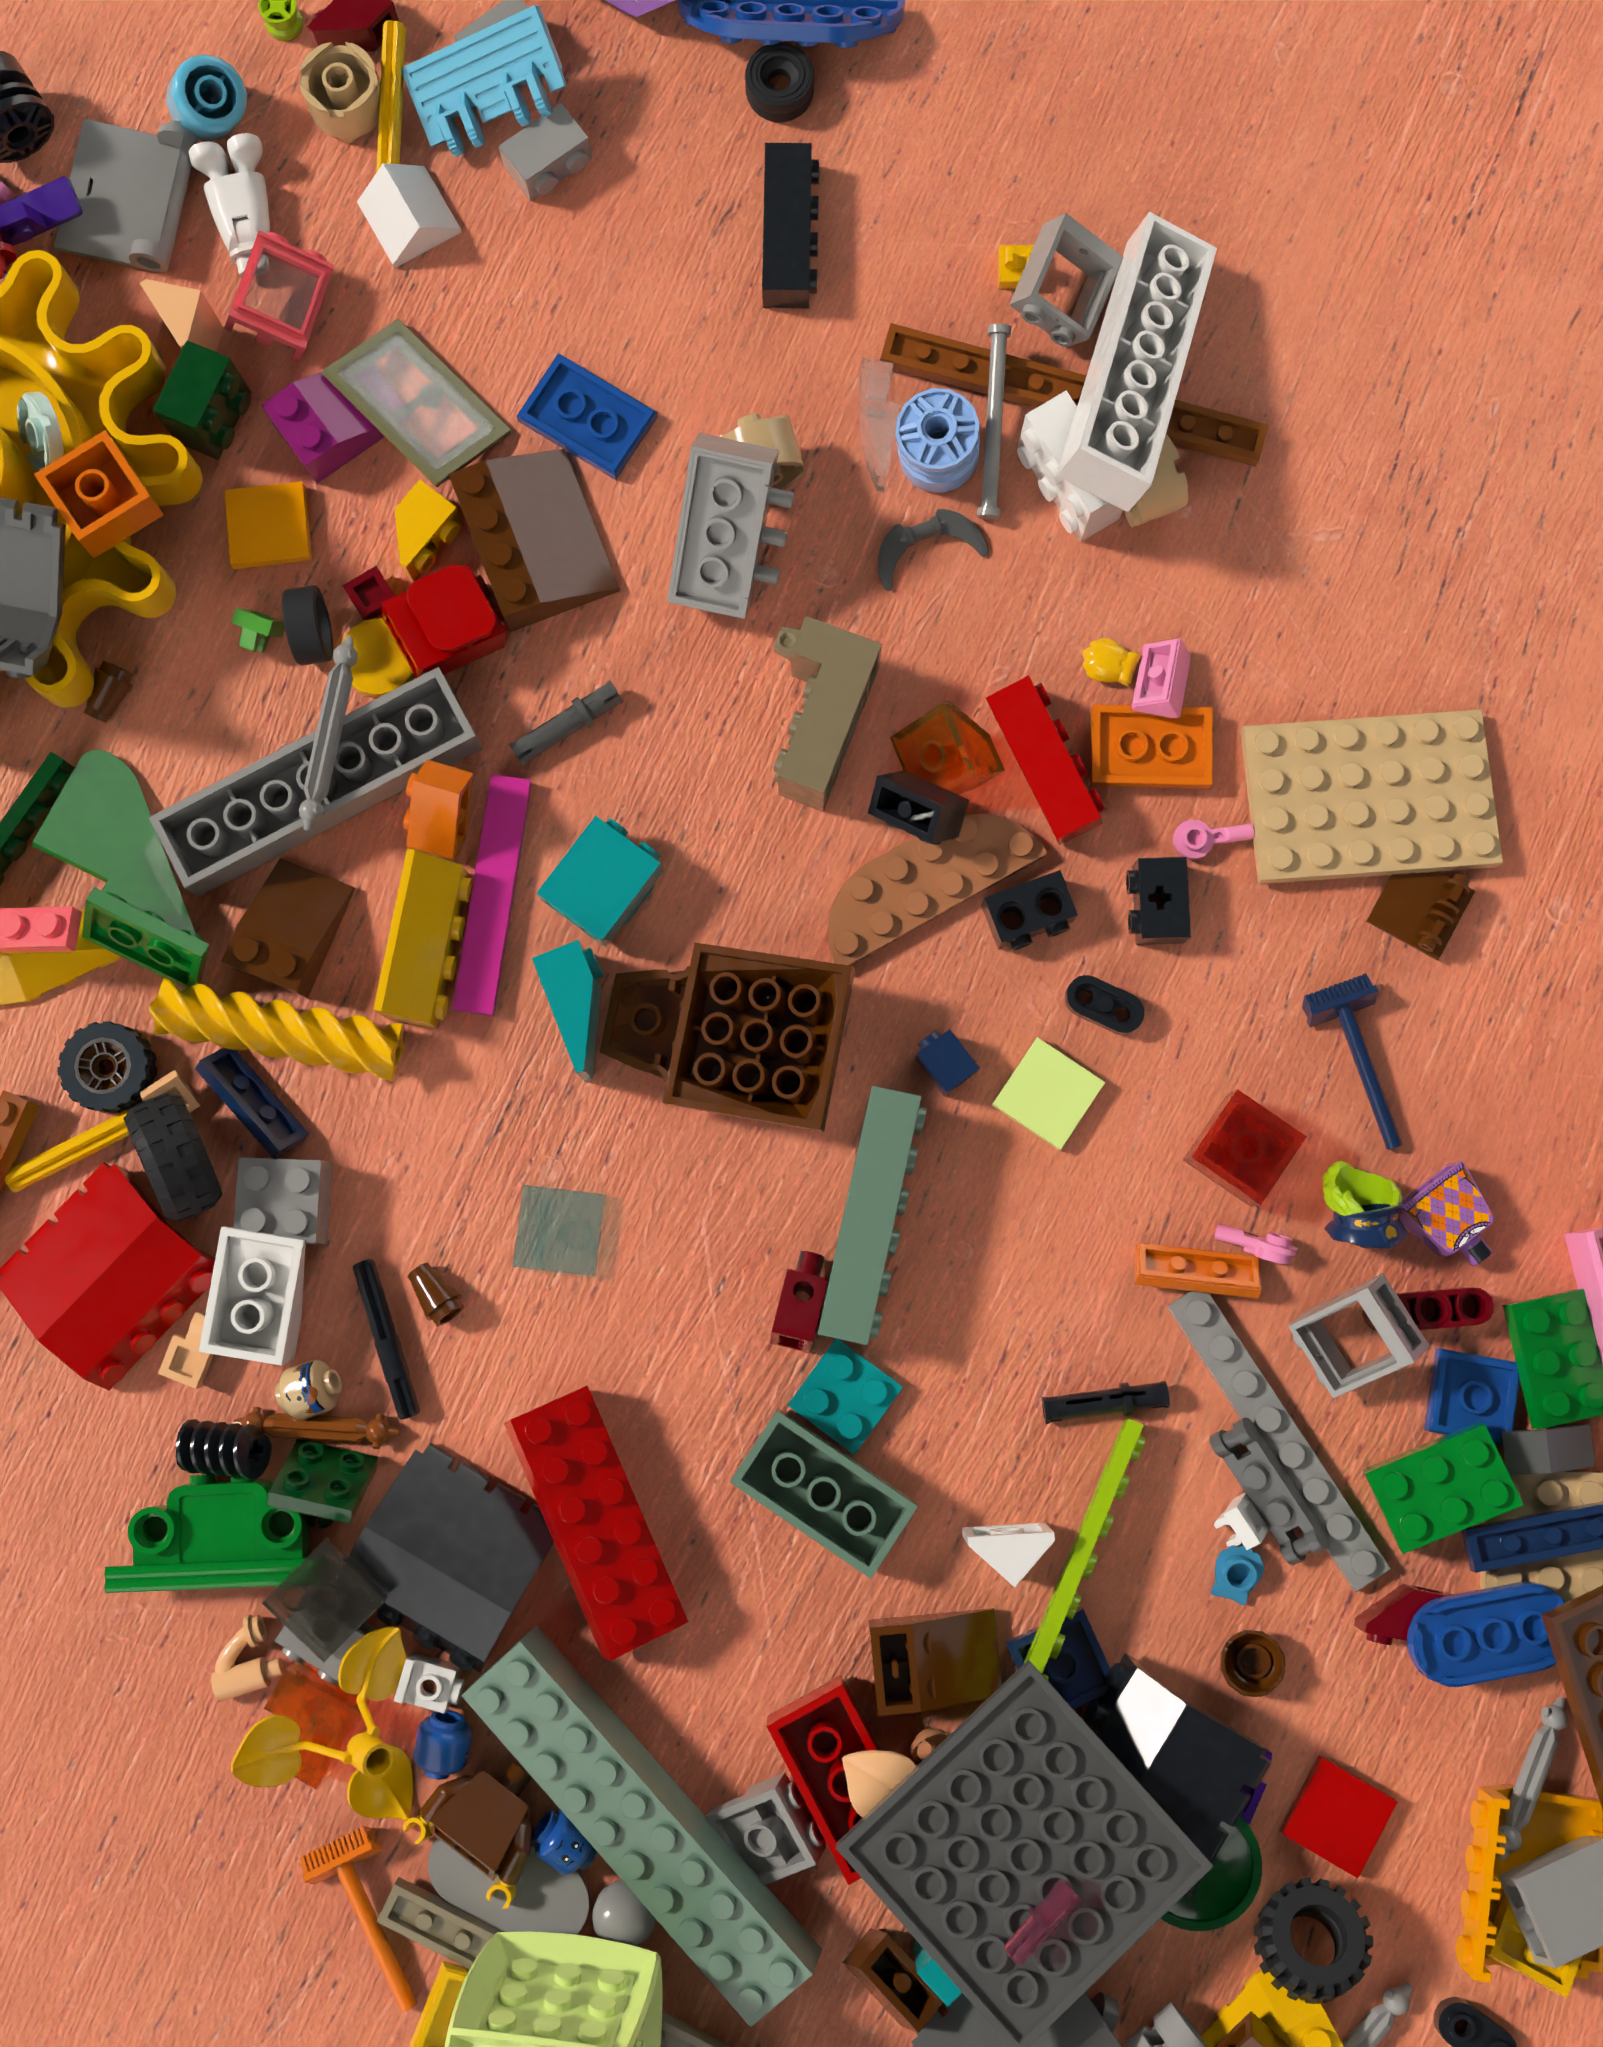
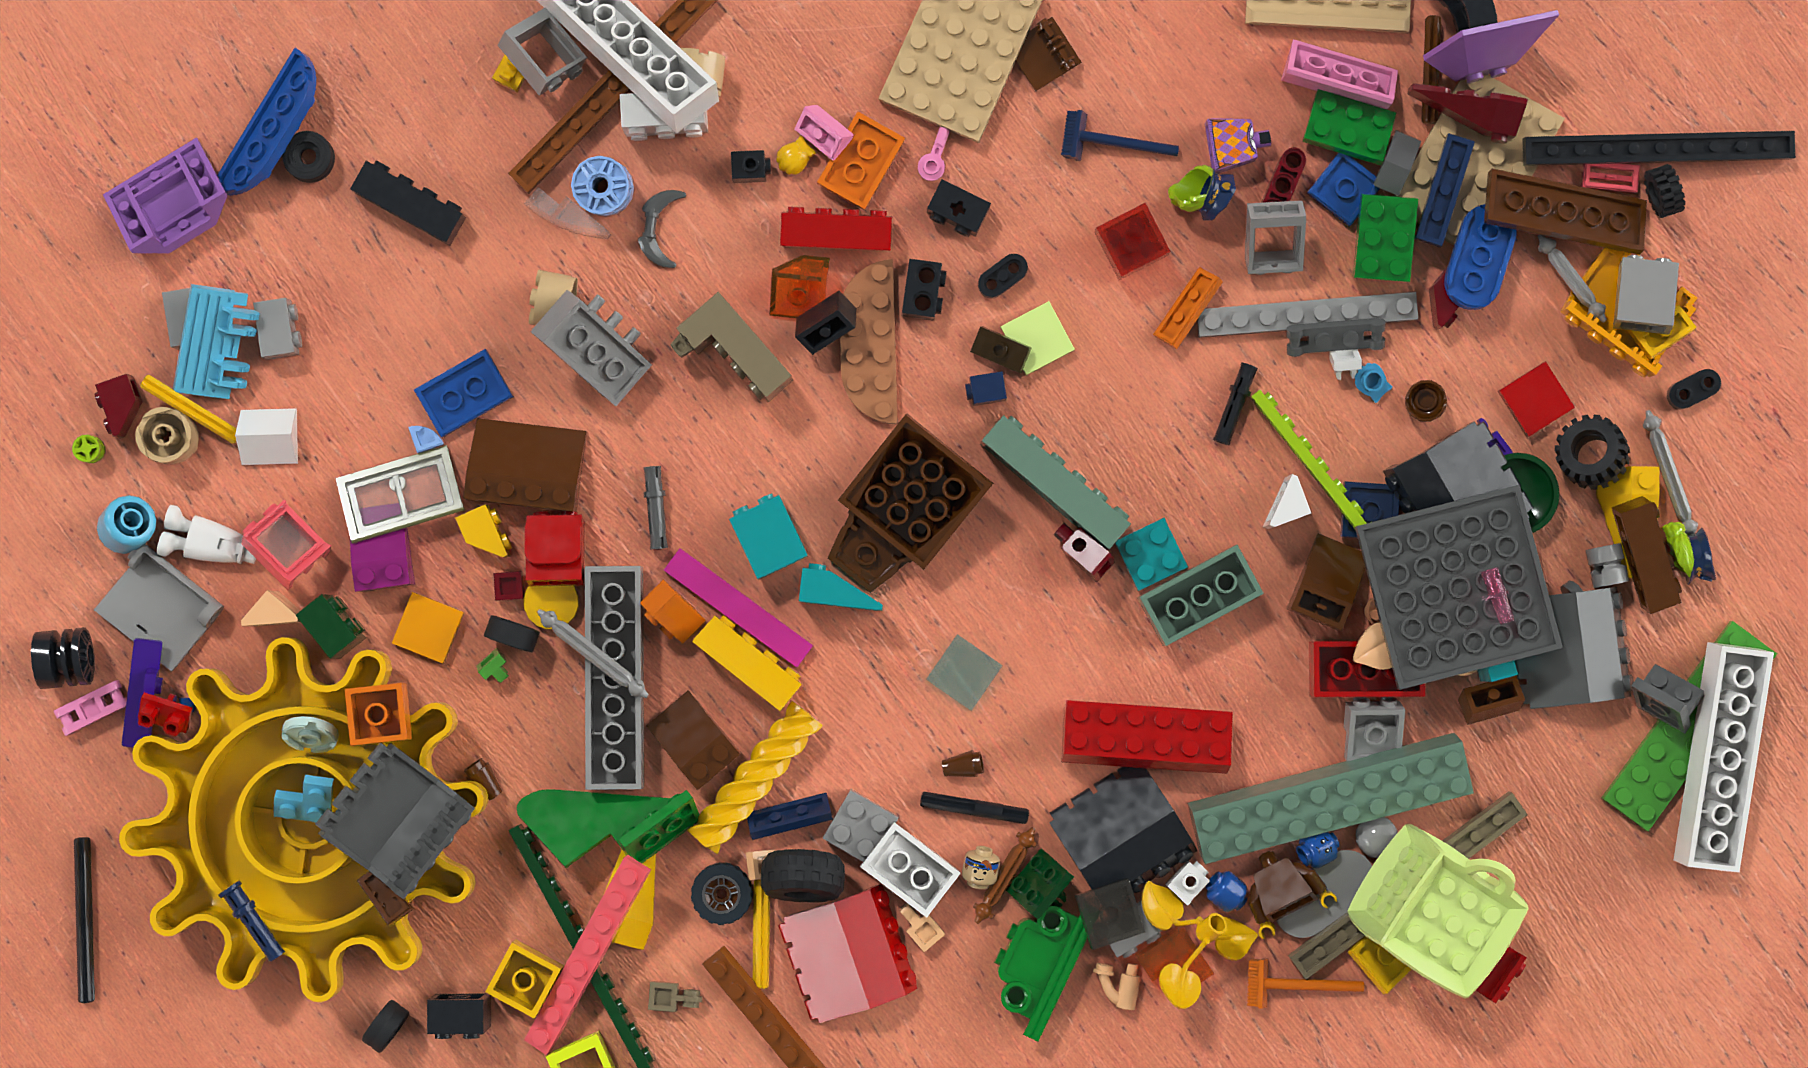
camera: 70 degrees left, 5 degrees up
black piece [175,1419,272,1479] -> none
light grey bar [977,323,1012,520] -> none
bright pink plate [1214,1223,1298,1265] -> none
none -> light blue tile [408,426,445,454]
none -> black brick [731,150,771,183]
none -> dark brown plate [970,326,1032,373]

